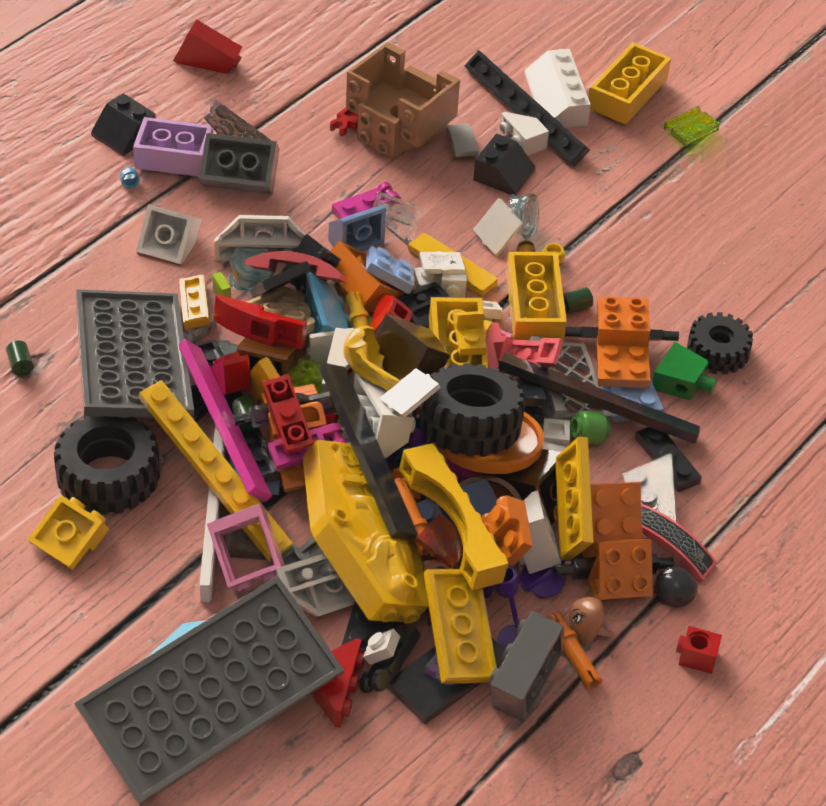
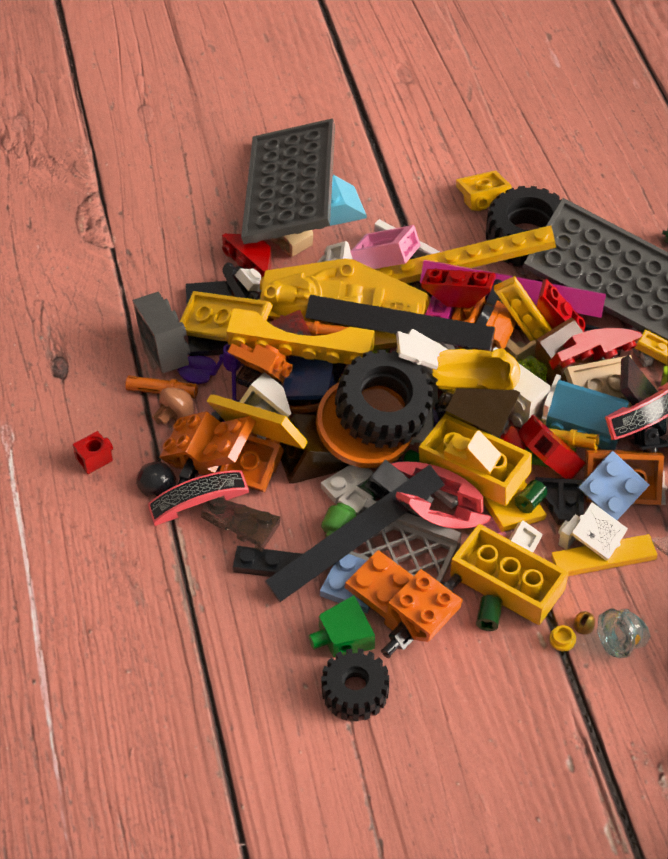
camera: 130 degrees right, 5 degrees up
white piece [473,198,524,256] -> none

